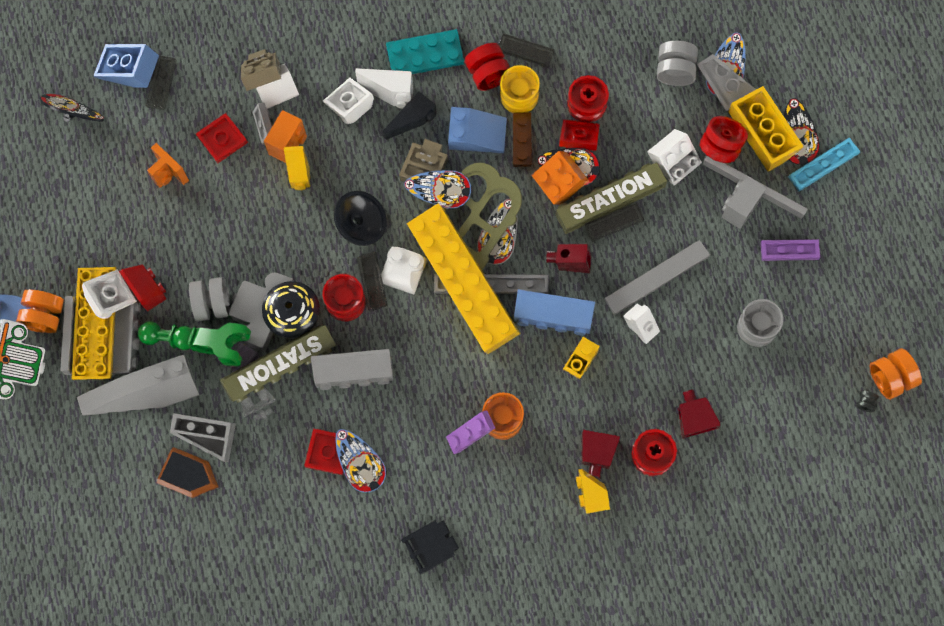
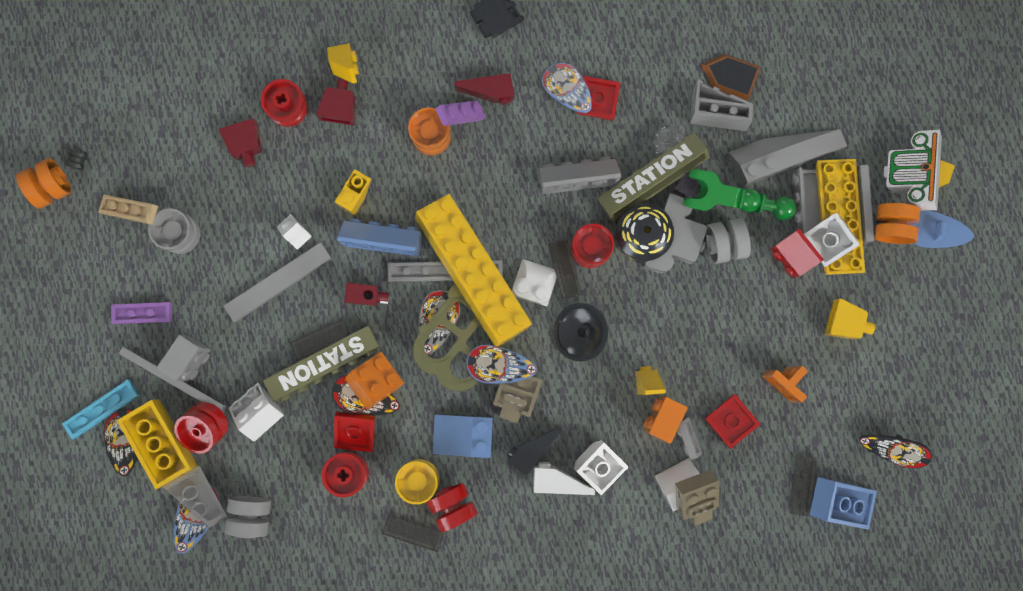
camera: 175 degrees right, 10 degrees up
teal plate [386,29,464,74] -> none
reddish brown plate [513,113,532,167] -> none
none -> tan tile [98,195,158,225]
none -> dark red slope [454,73,514,105]
none -> yellow torso [824,299,876,339]

